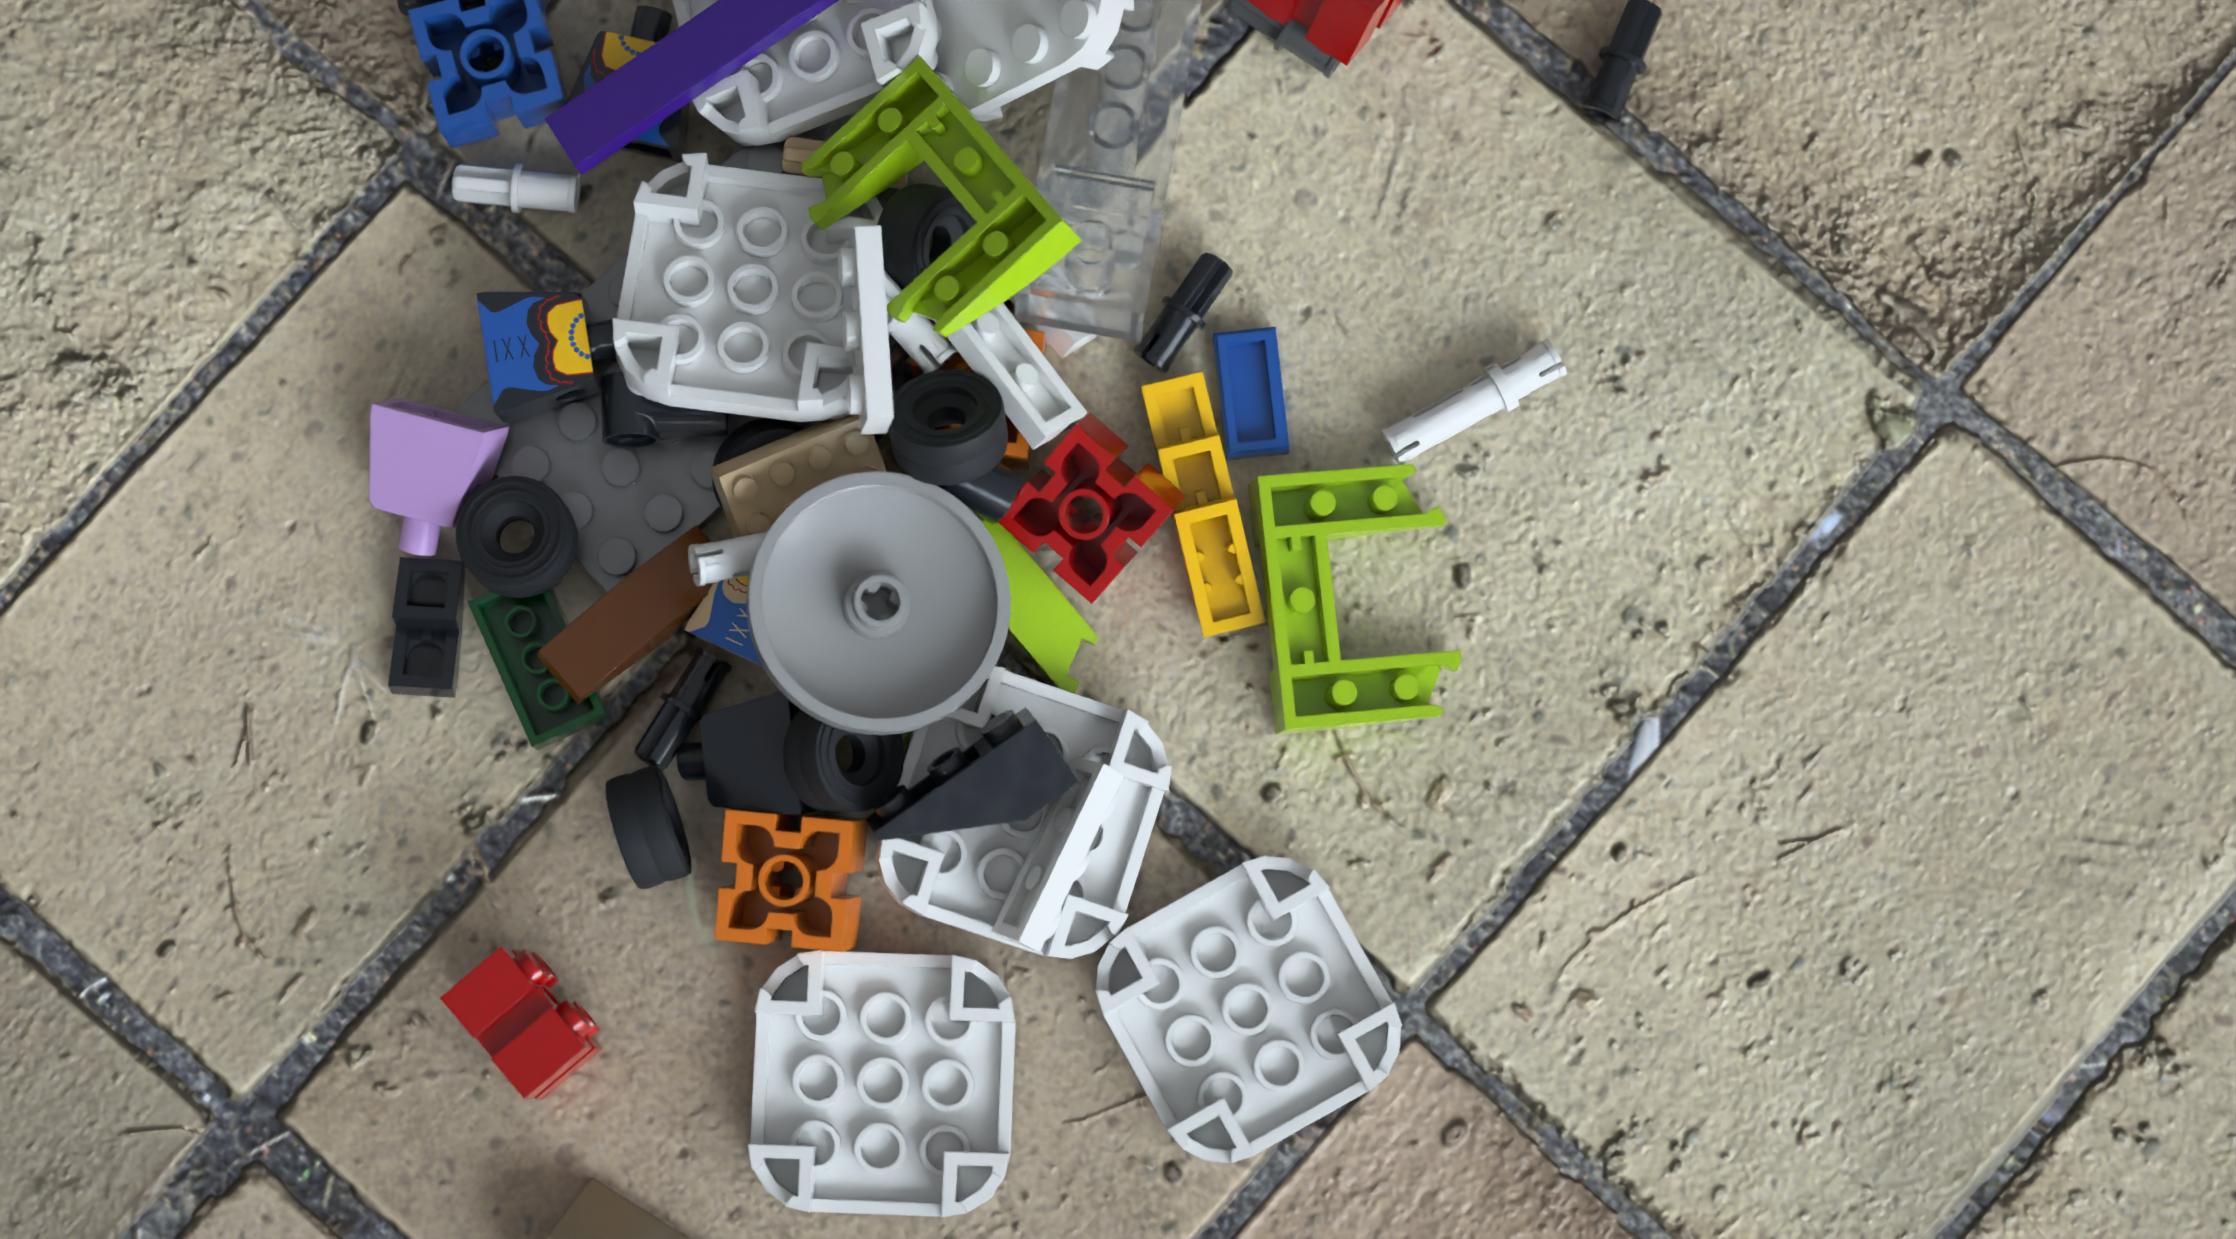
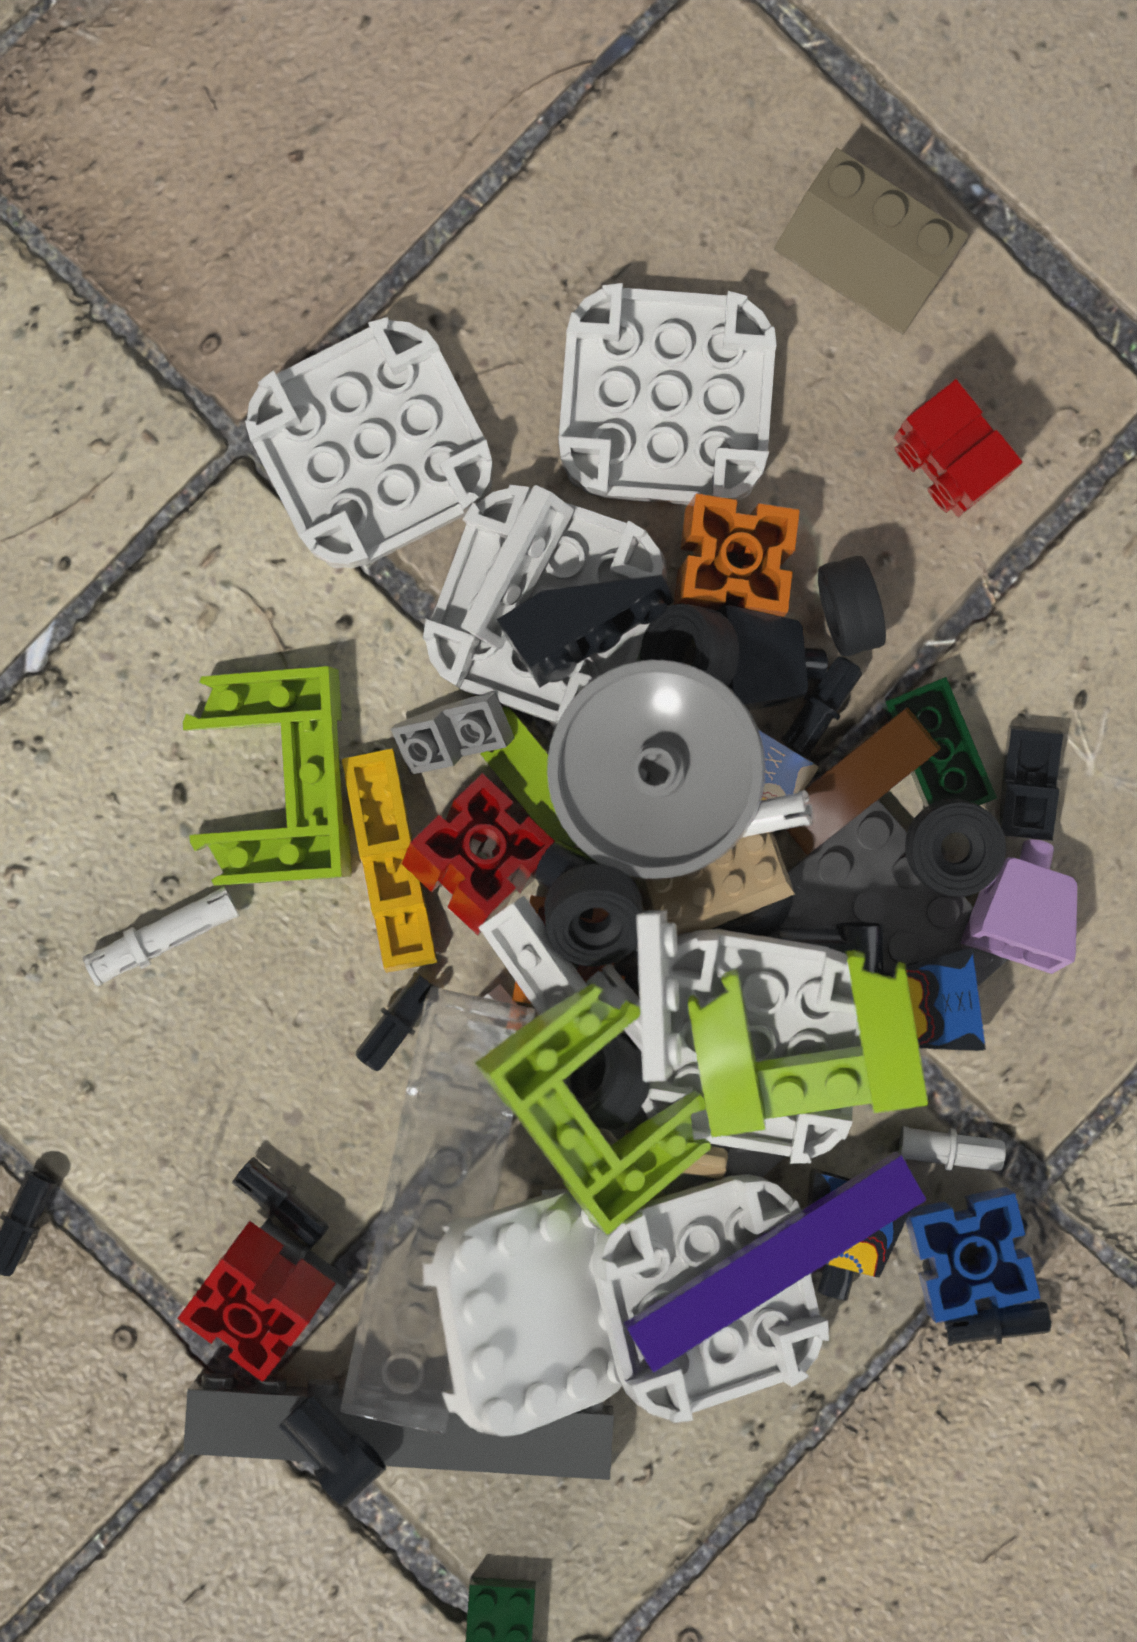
camera: 170 degrees left, 5 degrees up
blue tile [1212,327,1290,461] -> none
none -> black axle [232,1157,329,1246]
none -> light grey slope [391,692,515,775]
none -> lime wedge [688,950,928,1138]

